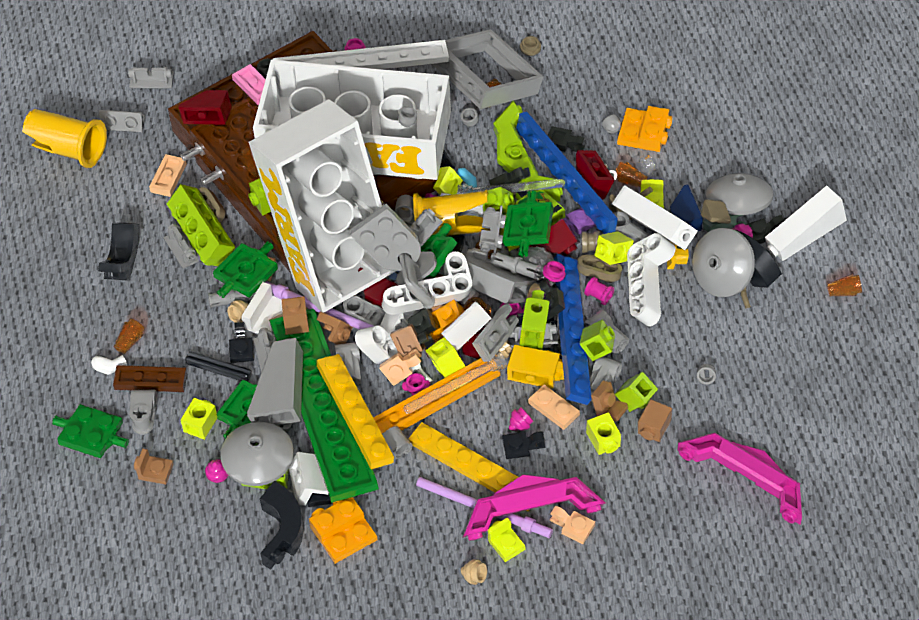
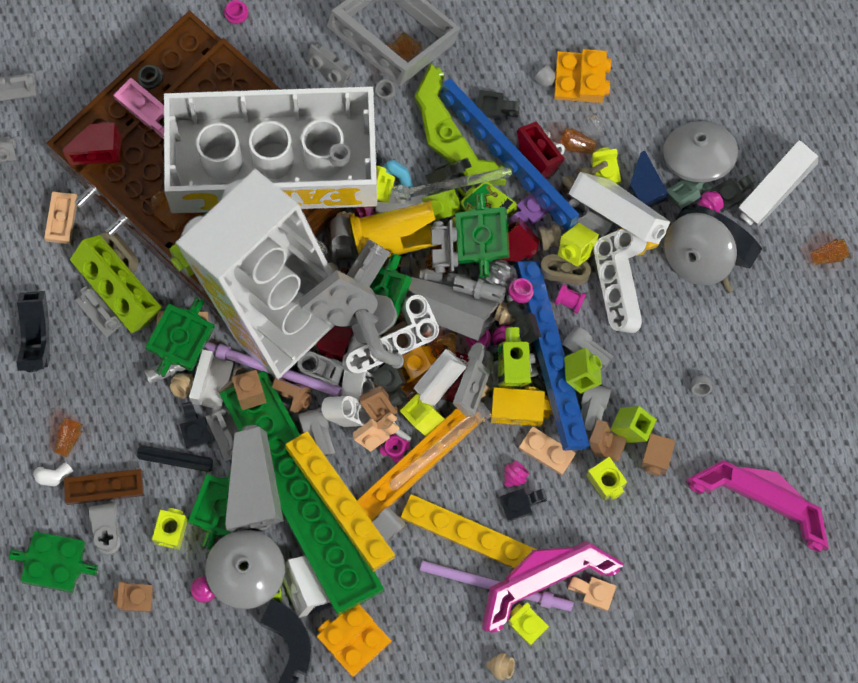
camera: 15 degrees left, 20 degrees up
white plate [273,40,449,69] -> none
dark tan slope [701,199,731,224] -> none

